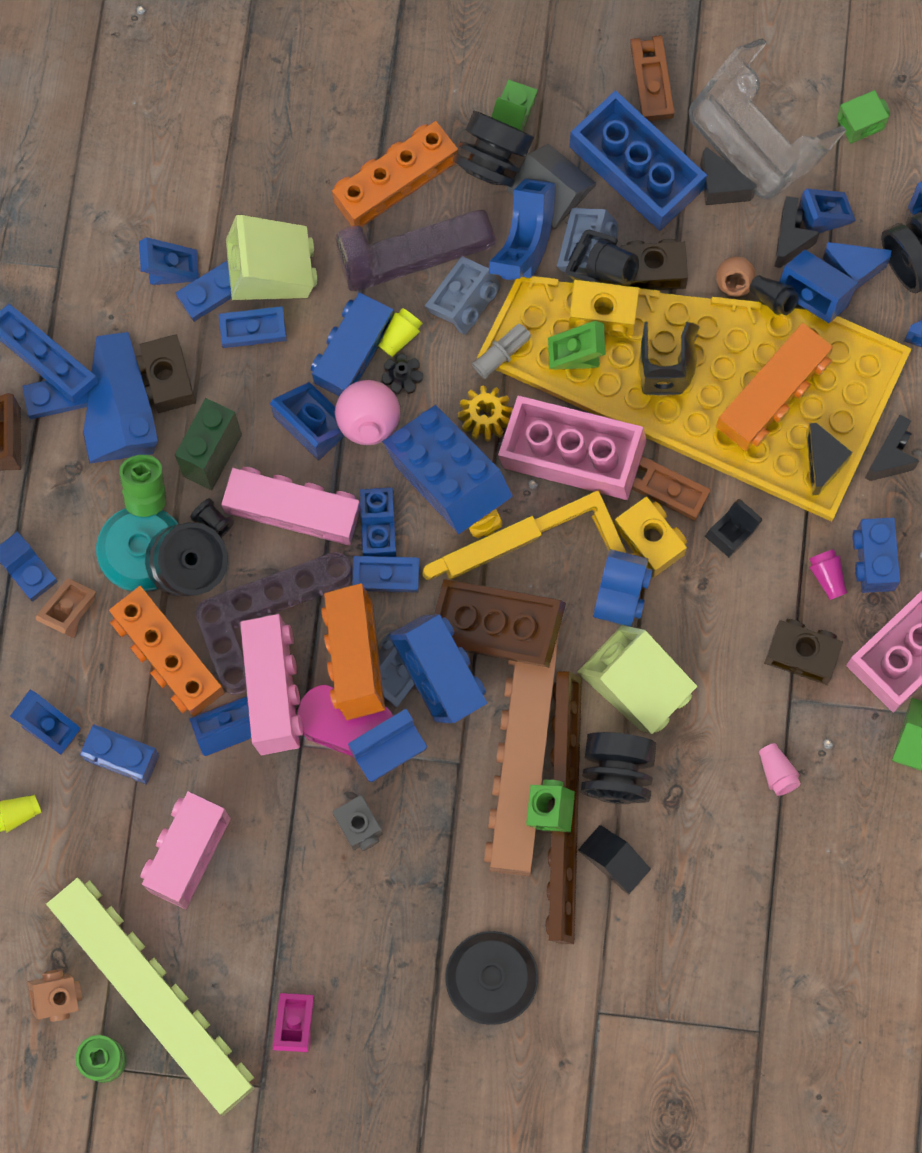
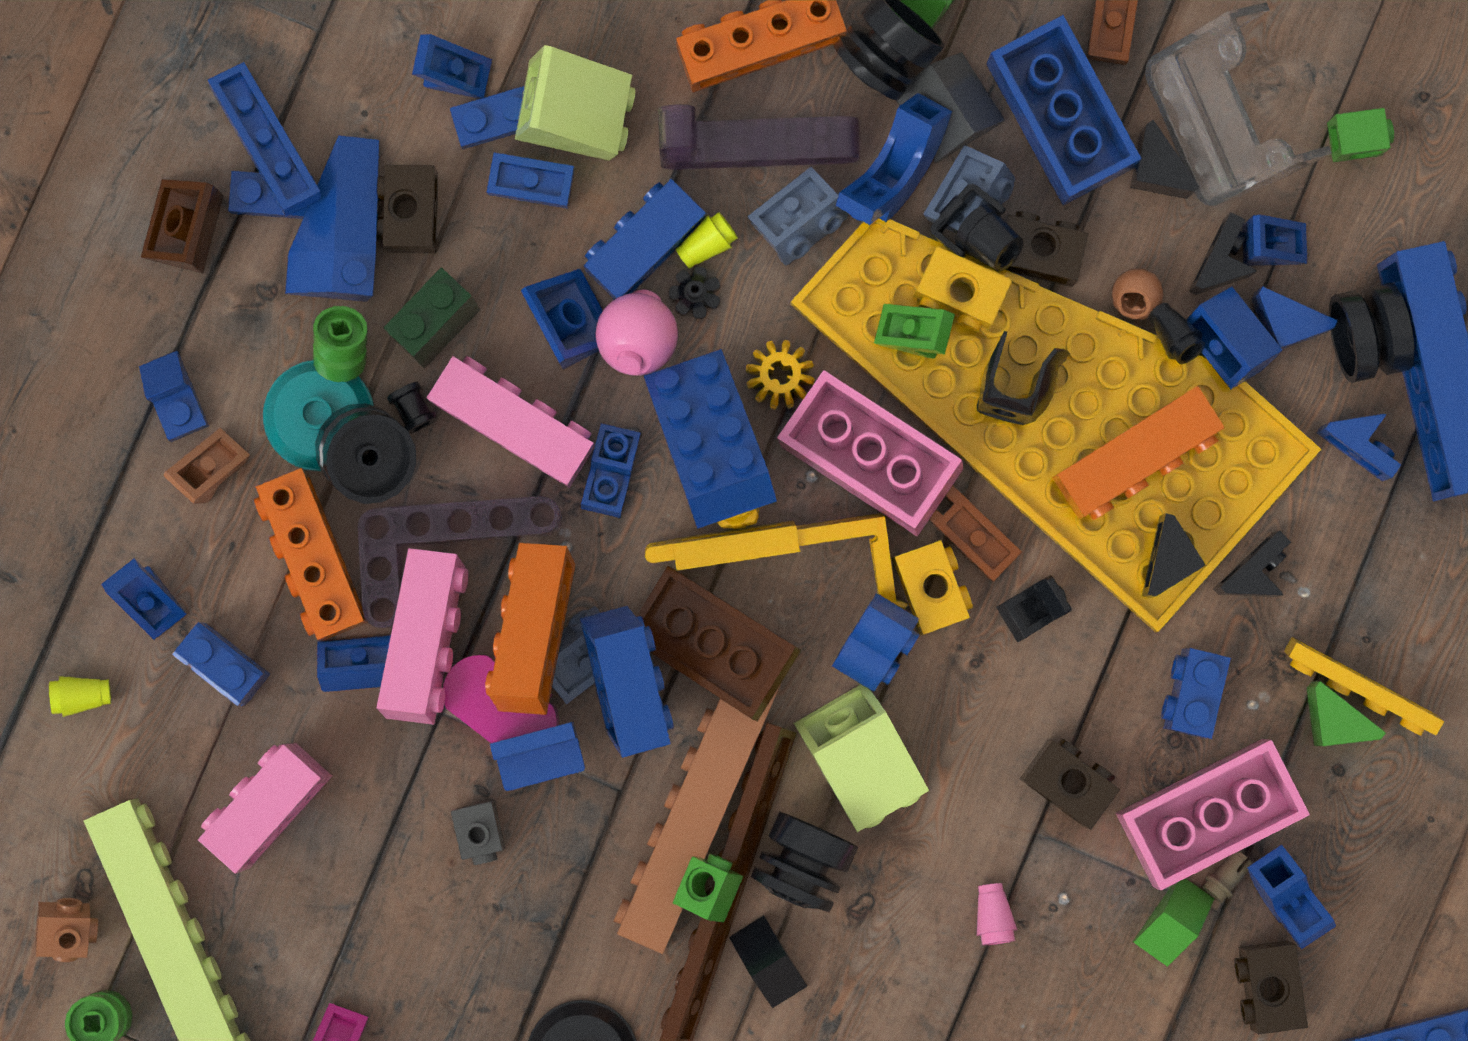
camera: 10 degrees right, 10 degrees up
blue plate [352,556,420,593] -> none
light grey axle [471,324,531,379] -> none
dark pink cone [809,549,847,600] -> none

